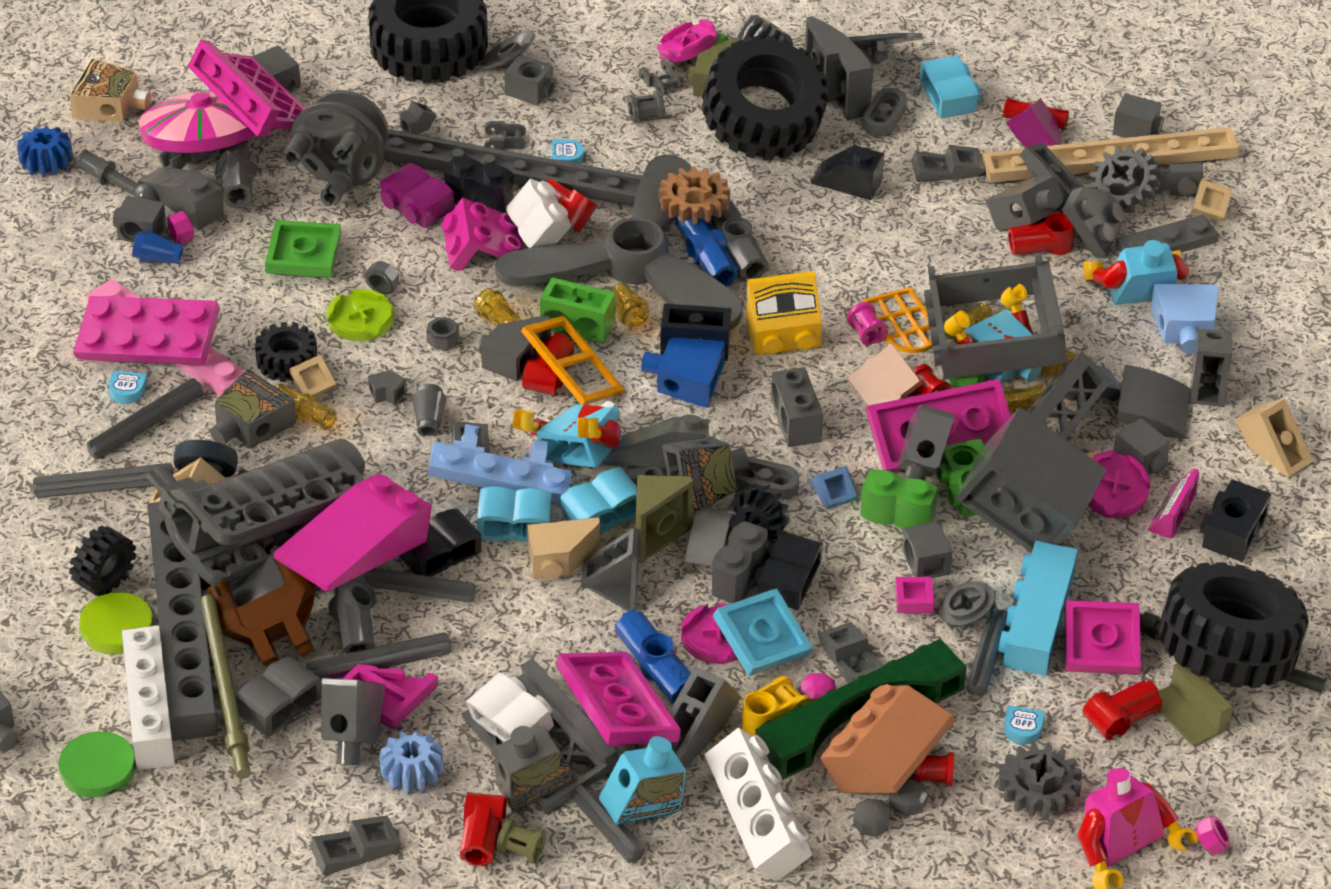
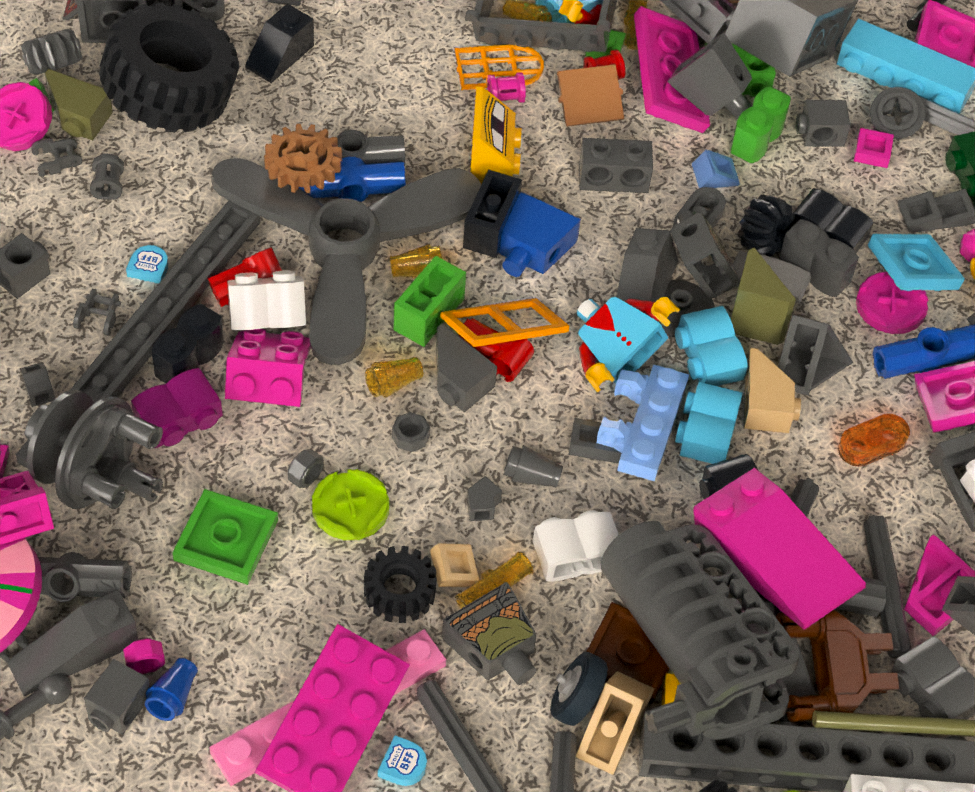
camera: 80 degrees left, 10 degrees up
none -> white brick [533,510,619,582]
none -> clear orange plate [838,414,910,467]

